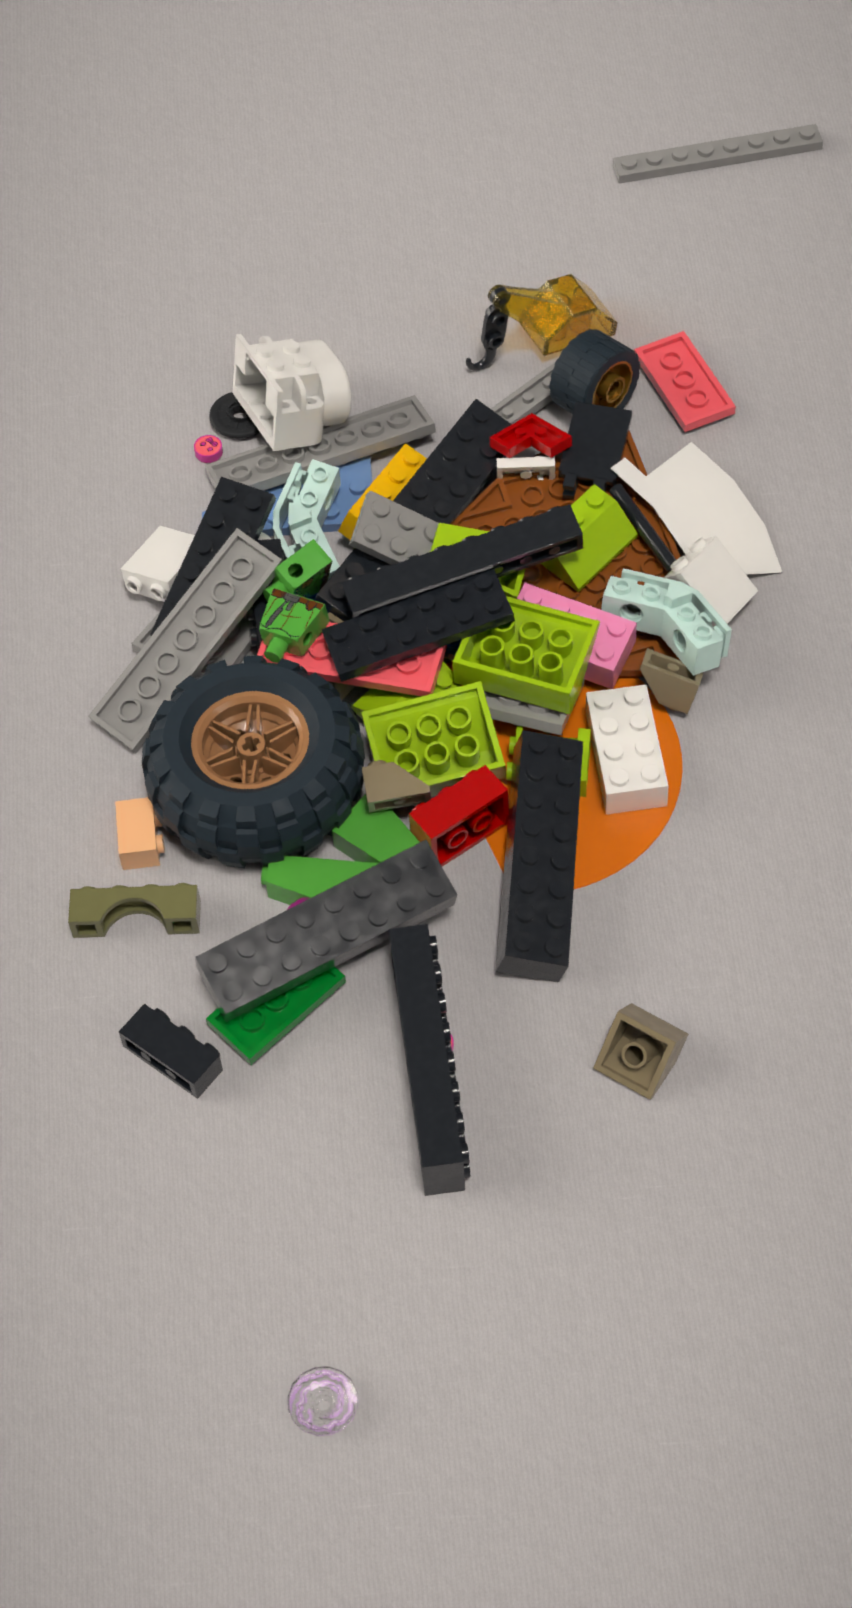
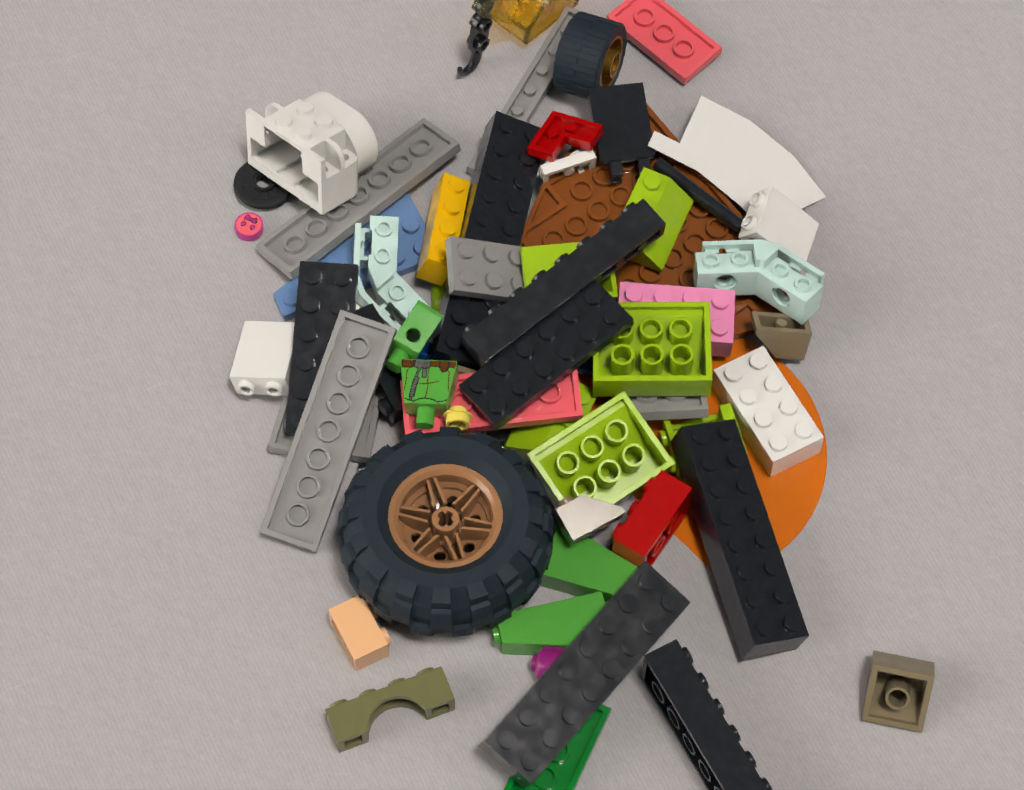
camera: 25 degrees left, 5 degrees up
none -> light yellow plate [443,406,473,431]

